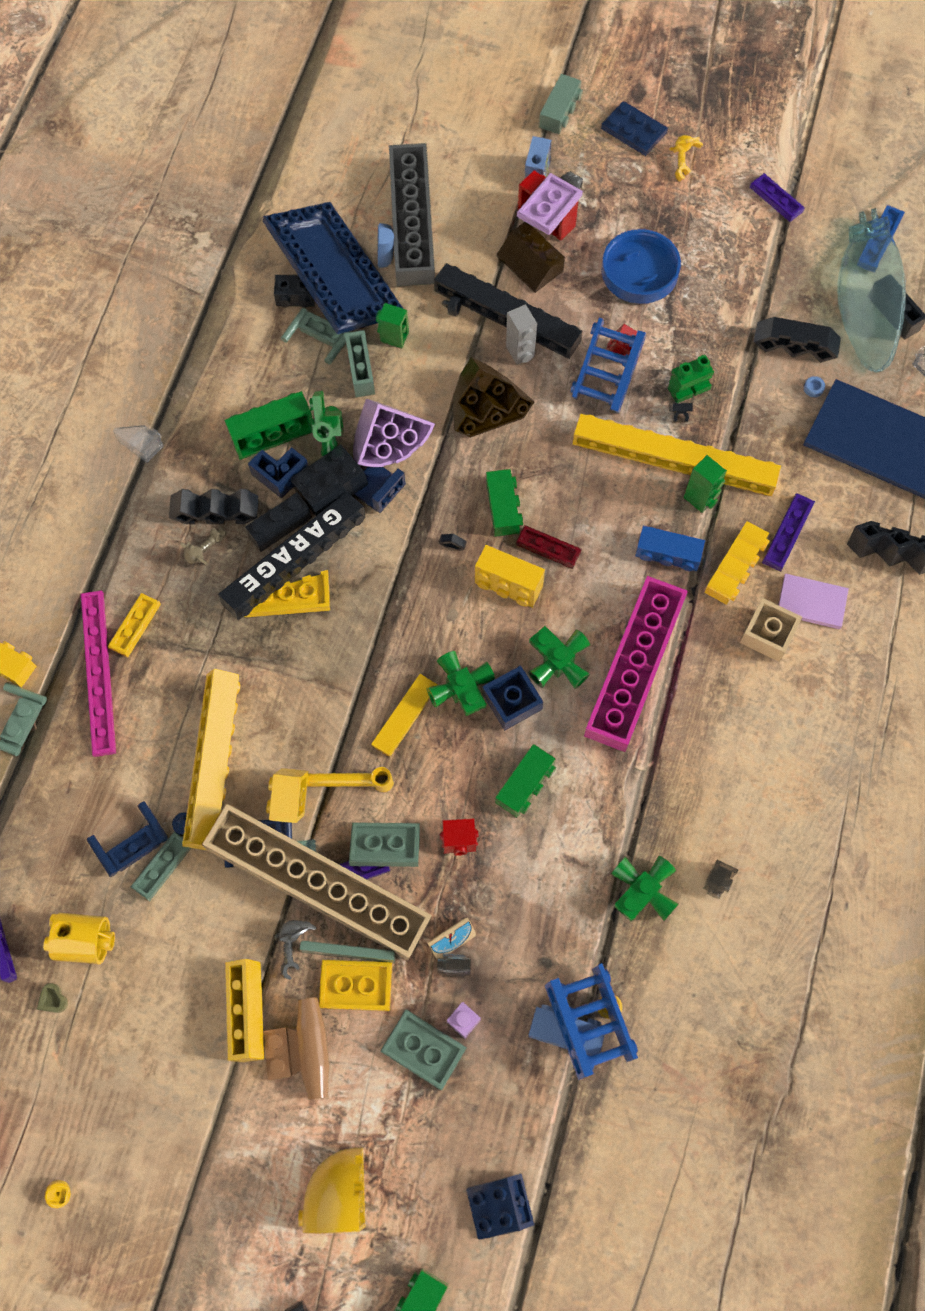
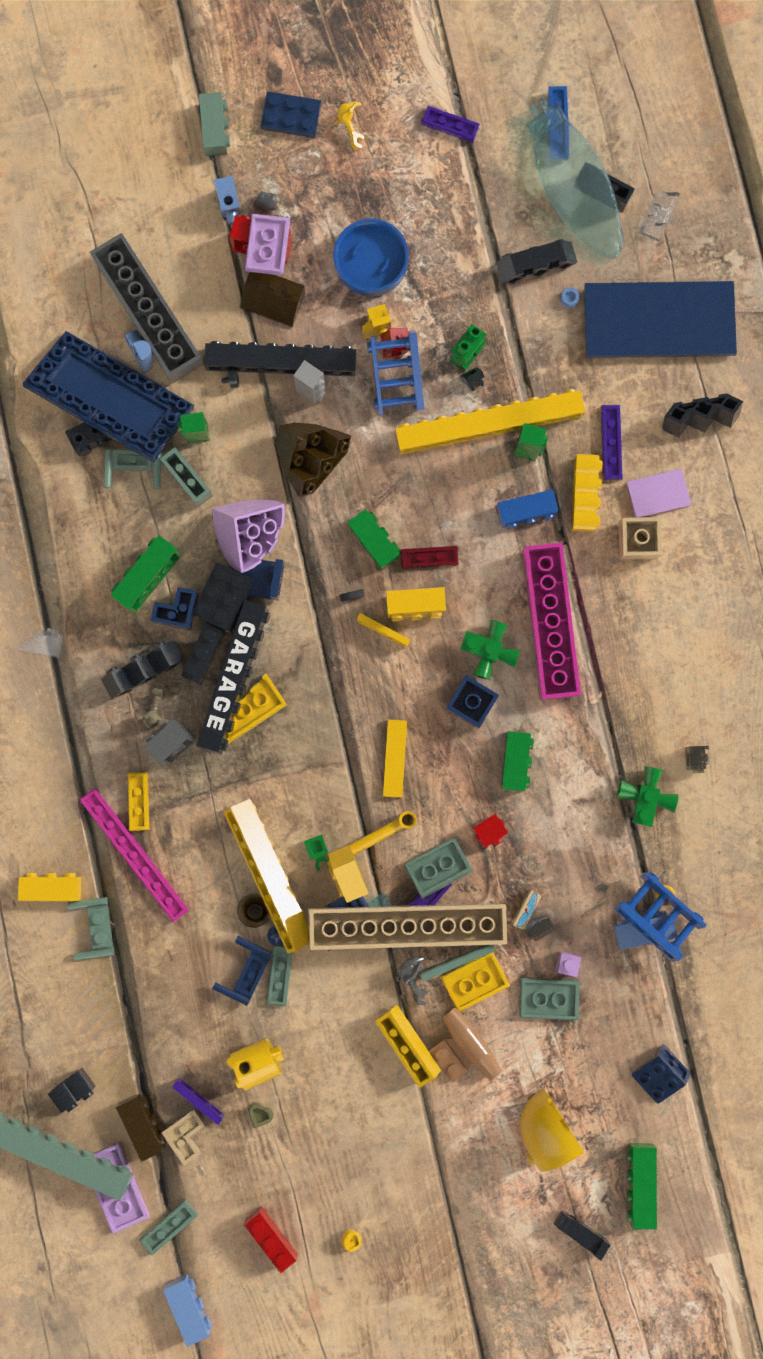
camera: 35 degrees left, 15 degrees up
green brick [309,391,344,456] -> none
green brick [427,651,495,716] -> none
none -> dark grey brick [144,719,196,766]
none -> dark brown hat [237,894,270,928]
none -> green plate [304,834,329,871]
none -> yellow tile [357,613,411,648]
none -> yellow brick [362,304,391,339]

